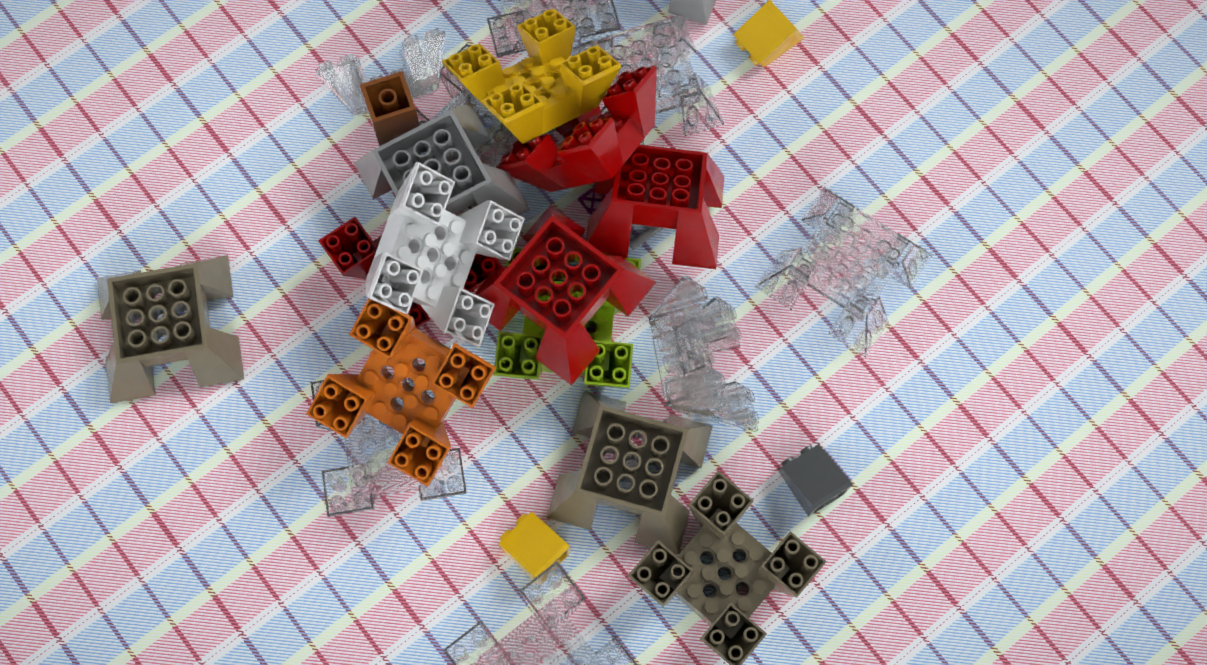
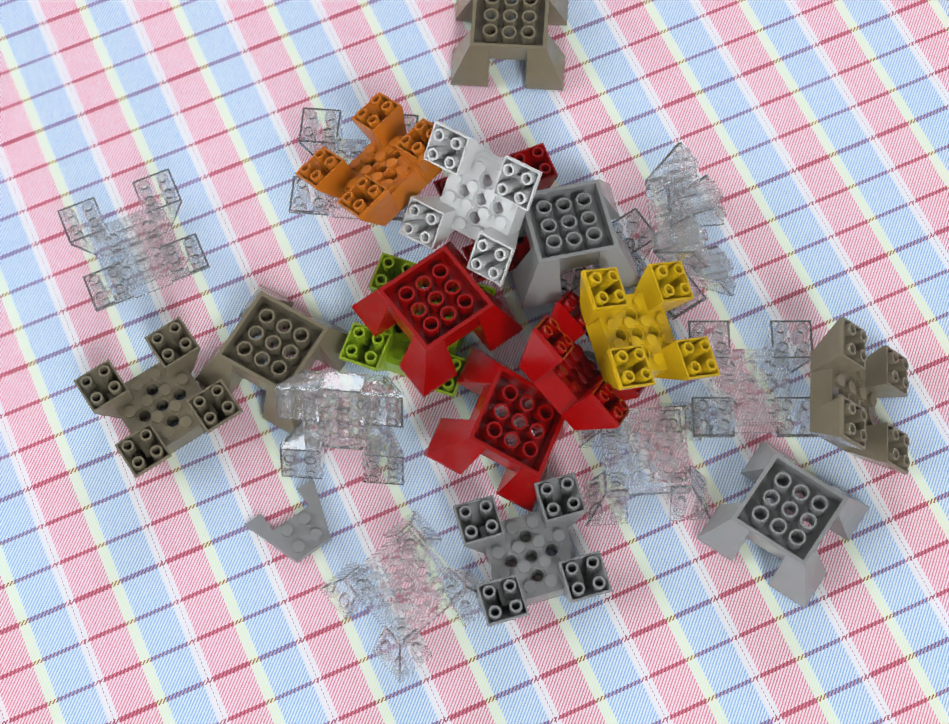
camera: 110 degrees right, 5 degrees down
dark orange slope [359,71,420,146] -> none
yellow slope [498,511,570,586] -> none
yellow slope [733,0,805,68] -> none
dark grey slope [779,444,853,517] -> none
none -> light grey wing [245,479,331,563]
none -> light grey slope [453,472,613,627]

